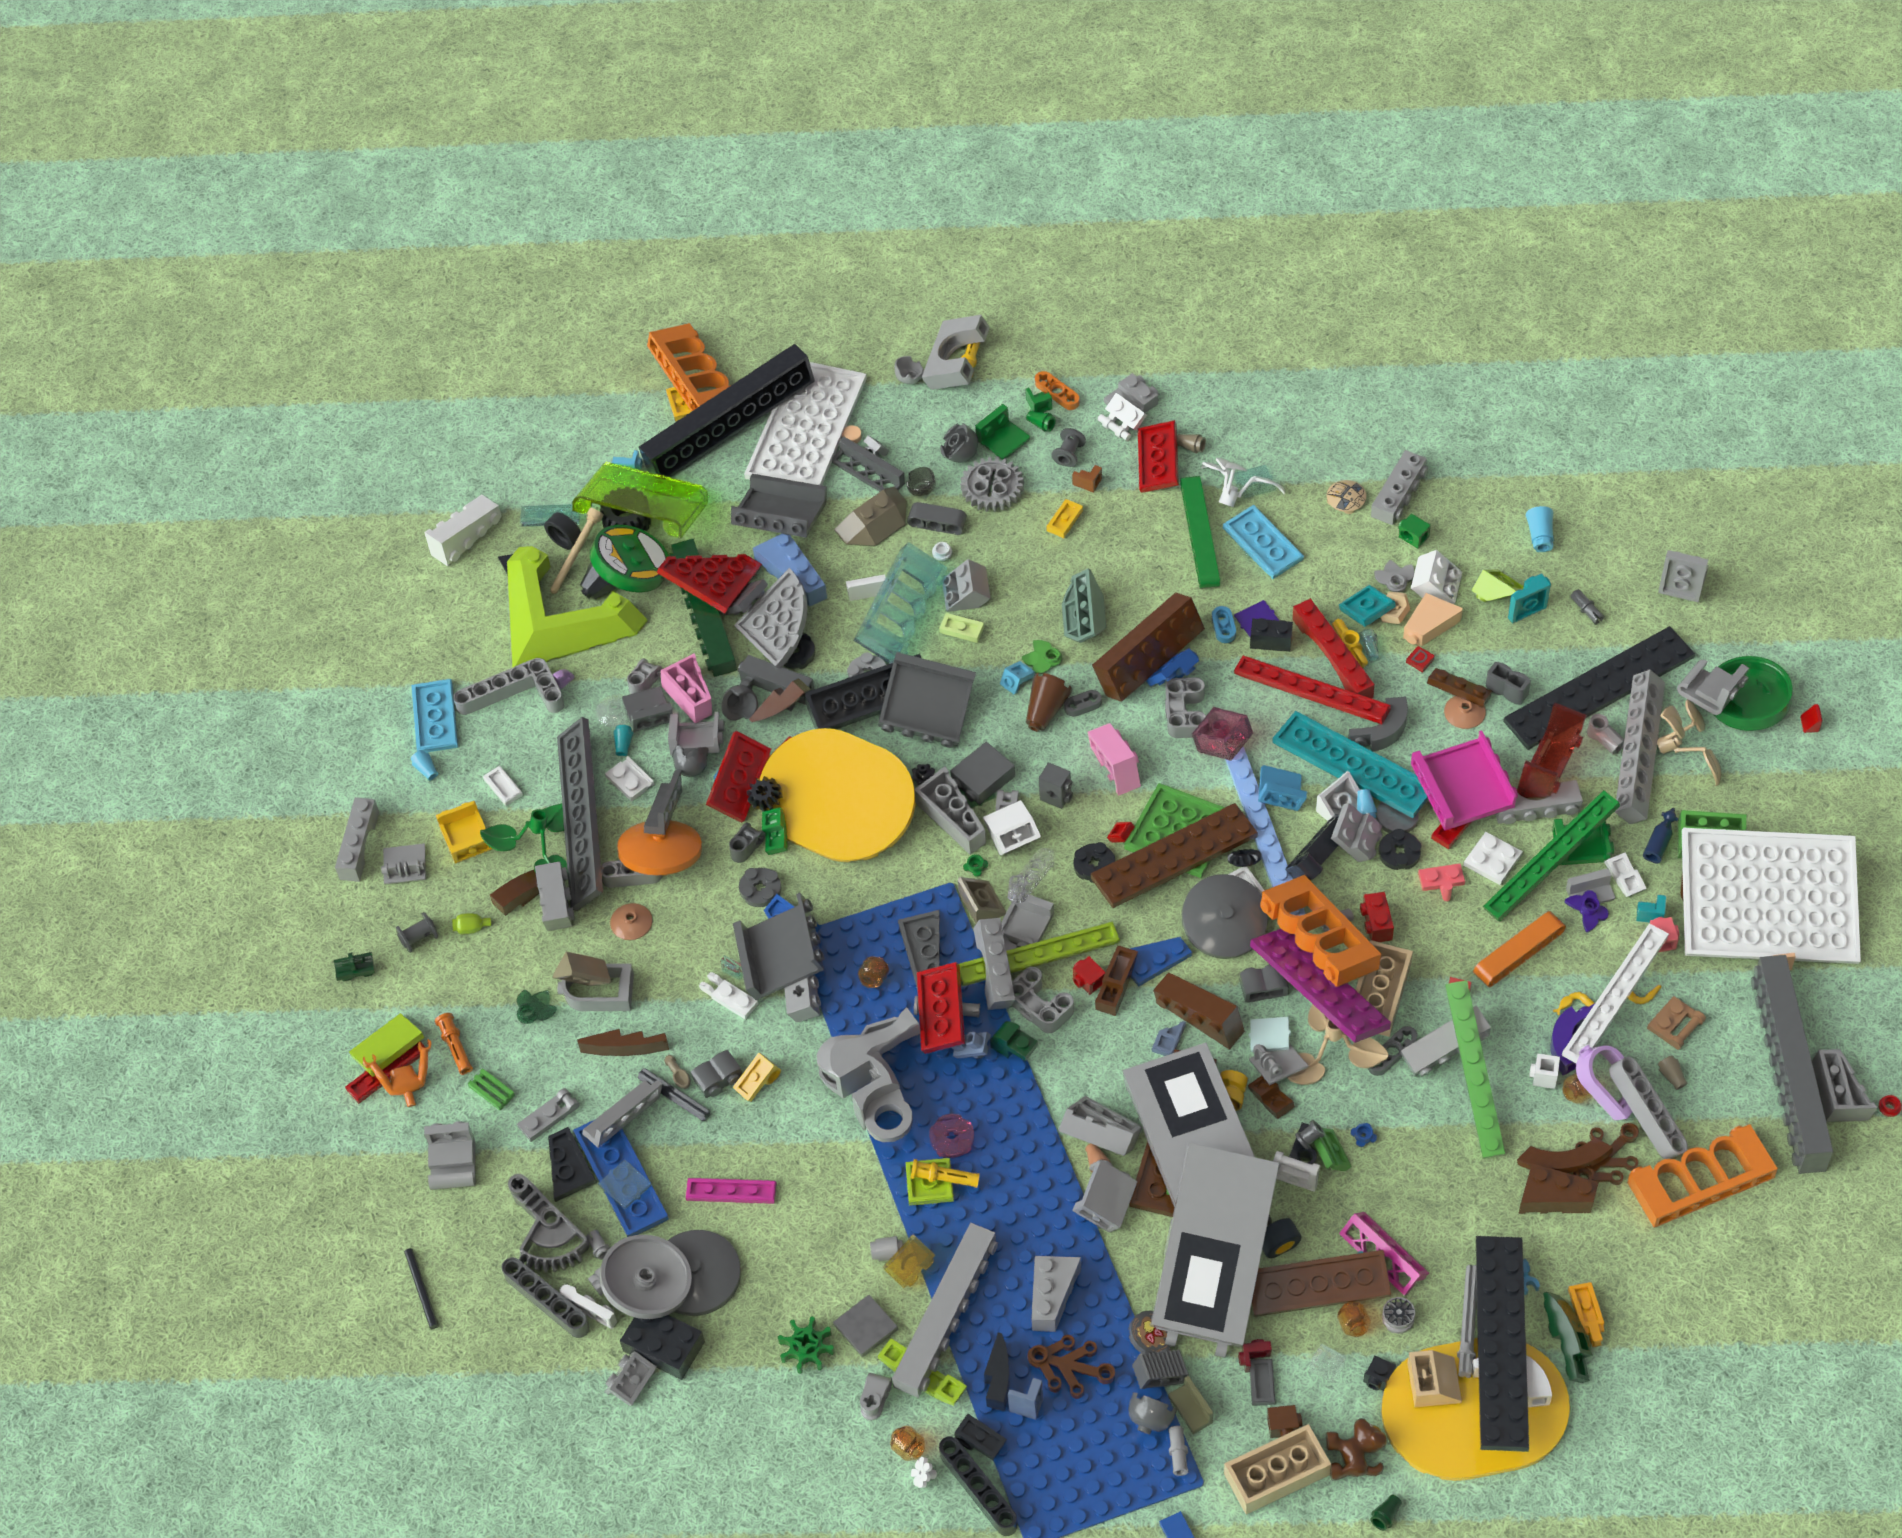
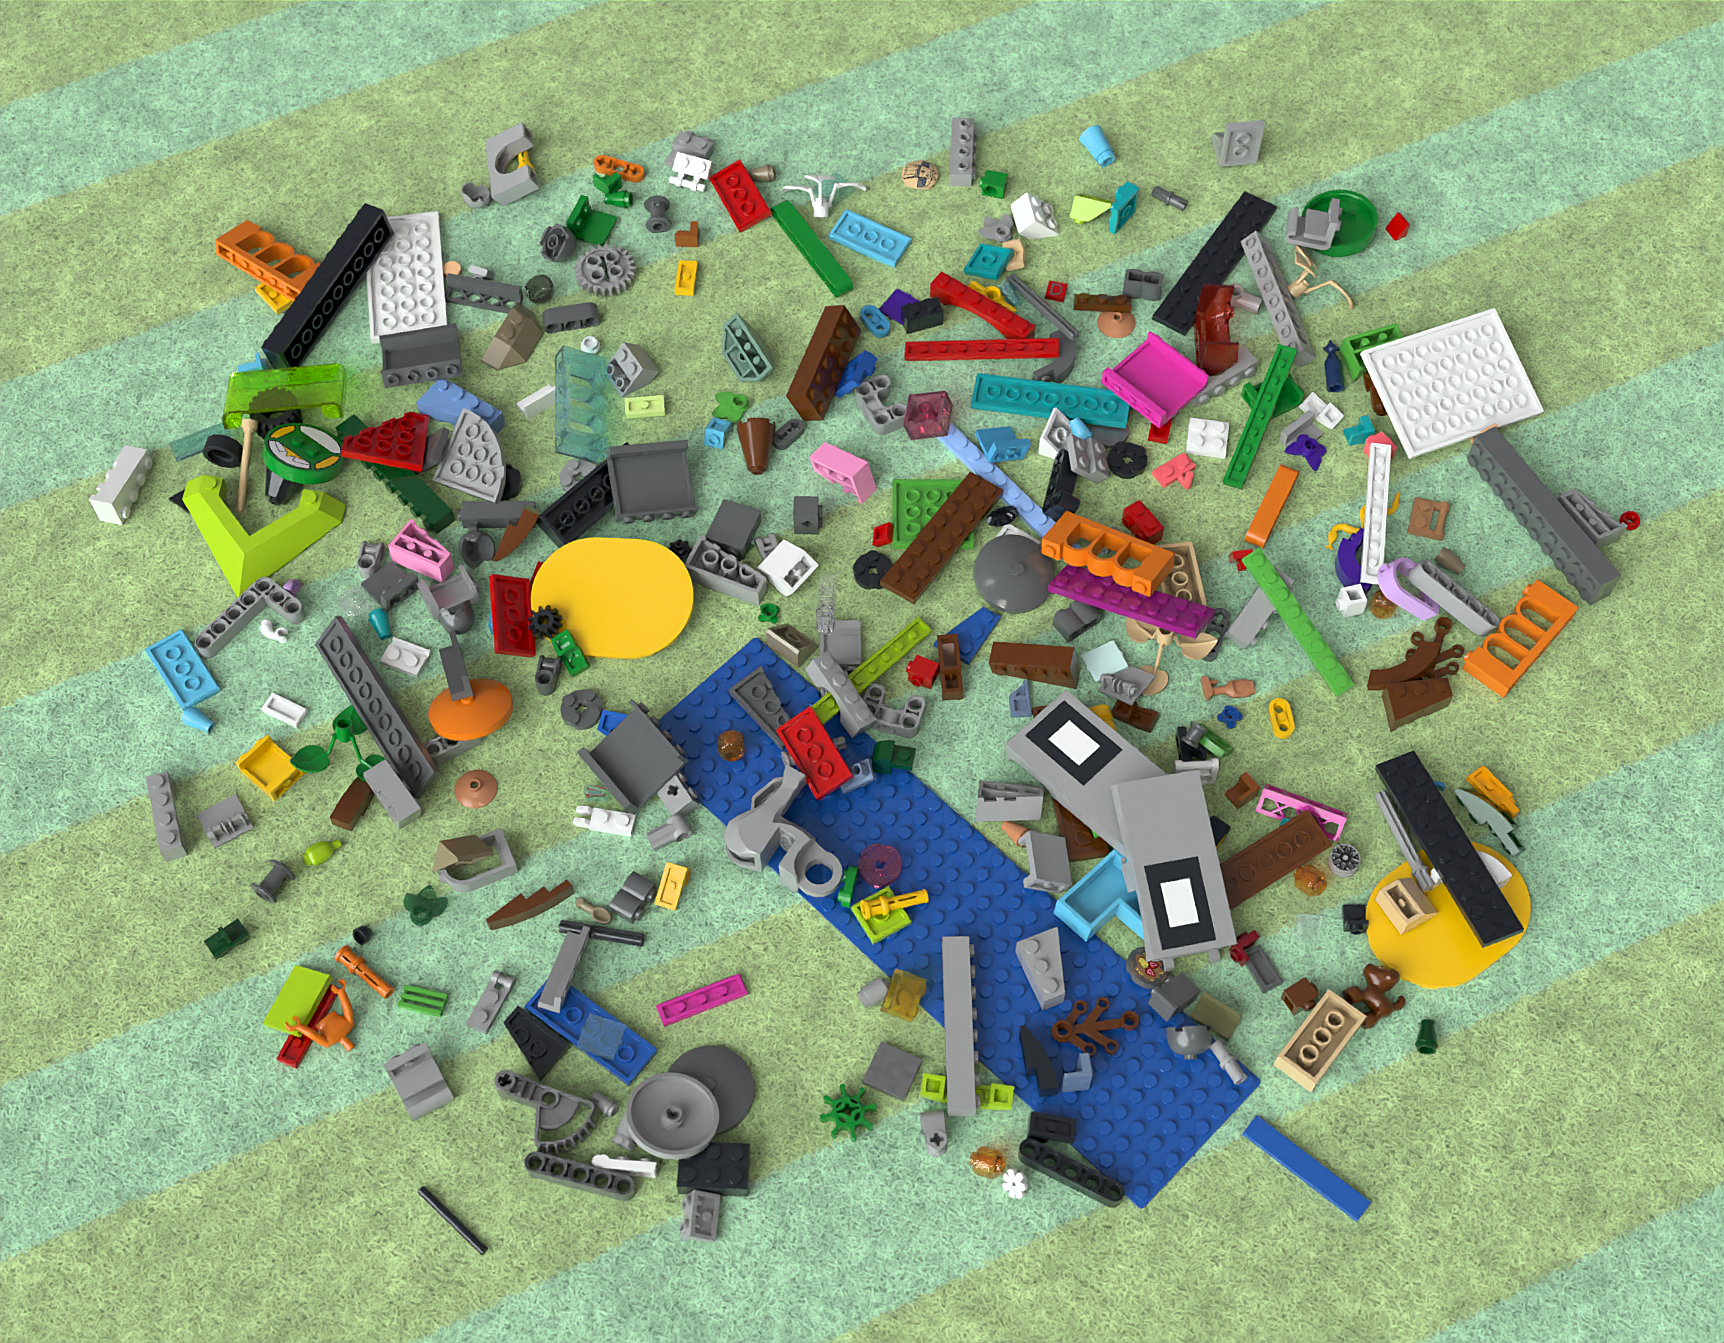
camera: 30 degrees left, 5 degrees up
light nougat slope [1403,593,1463,646] -> none
none -> white arm [260,619,288,643]
none -> black hinge [352,925,373,945]
none -> light grey piece [646,813,693,851]
none -> green plate [838,865,859,908]
none -> dark grey axle [1006,273,1079,341]
none -> medium azure piece [1054,849,1144,942]
none -> nougat piece [1200,676,1255,701]
none -> dark orange panel [1225,772,1260,810]
none -> yellow plate [1268,698,1295,739]

